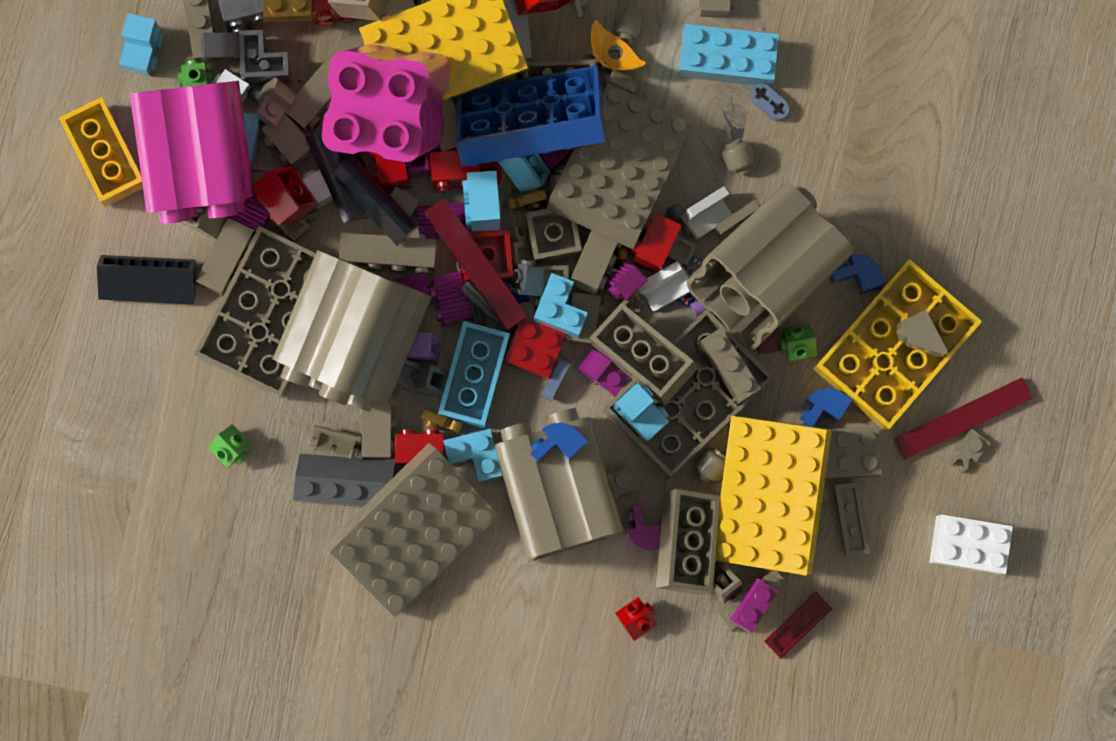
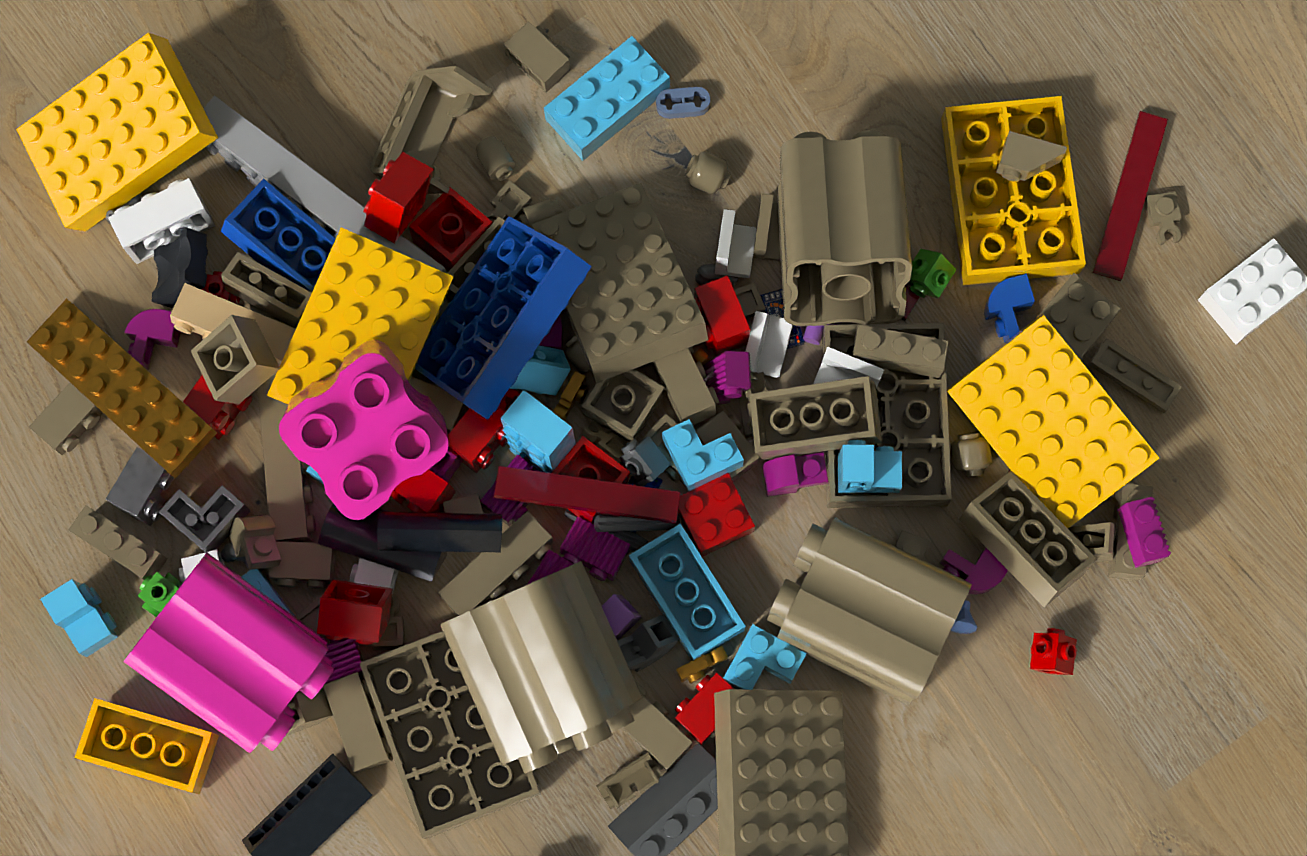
camera: 35 degrees left, 5 degrees down
dark grey brick [201,32,240,61] -> none
blue brick [530,423,588,462] -> none
sand blue beam [541,357,572,402] -> none
light orange piece [591,20,646,70] -> none
dark red tile [764,592,832,659] -> none
blue brick [830,254,886,295] -> none
none -> red brick [409,187,493,272]
none -> white panel [813,347,884,388]
none -> medium blue rock [951,600,977,634]

